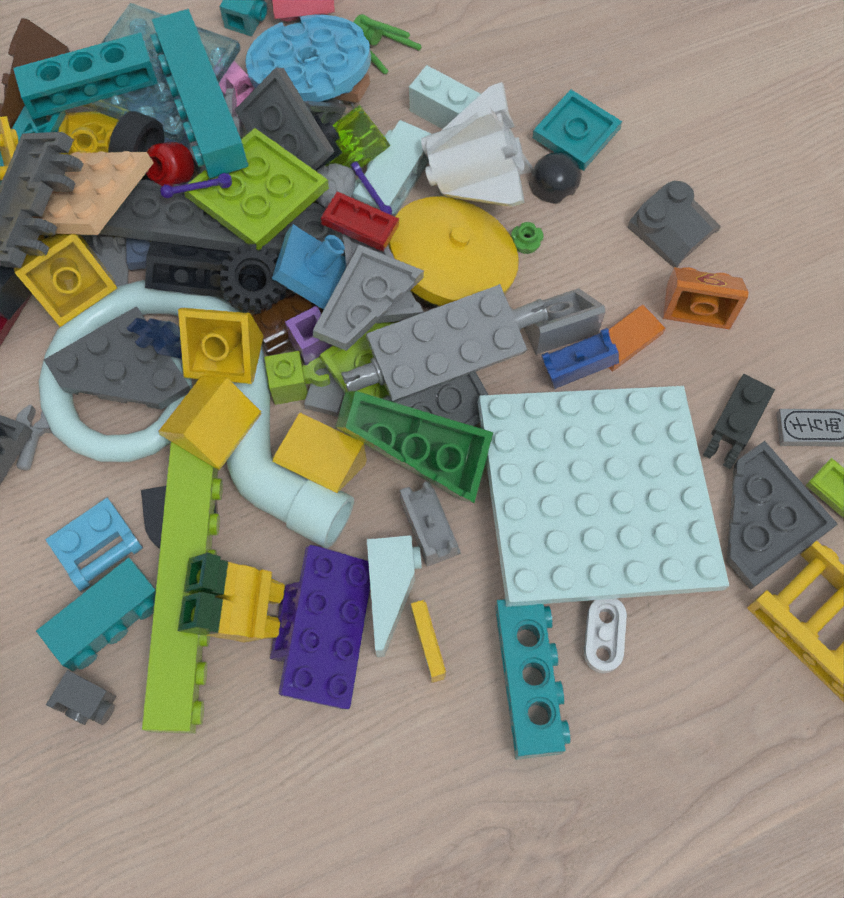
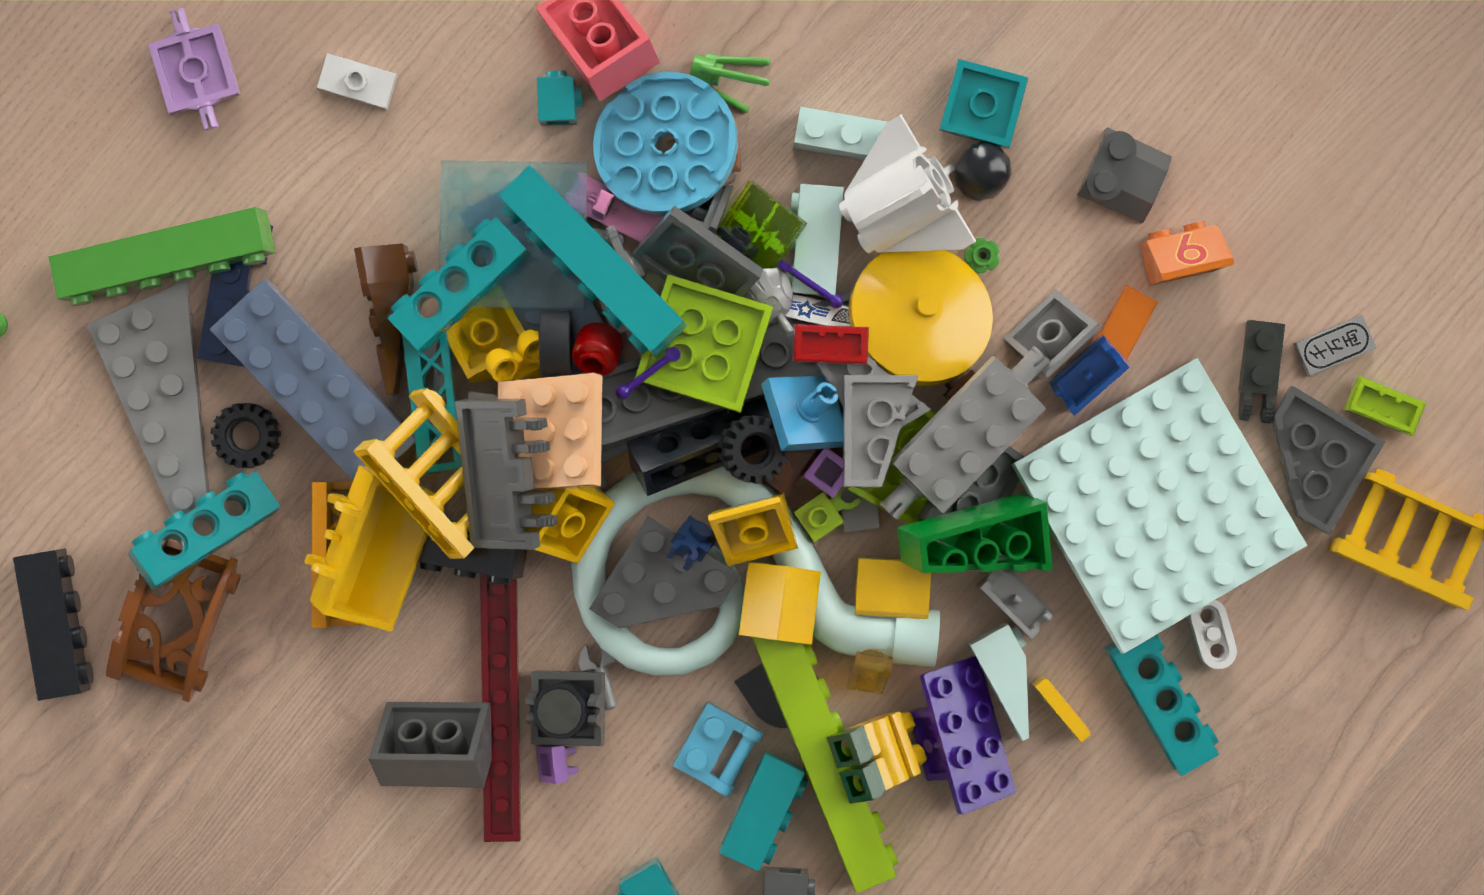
camera: 25 degrees left, 20 degrees up
none -> clear yellow plate [847,649,893,694]

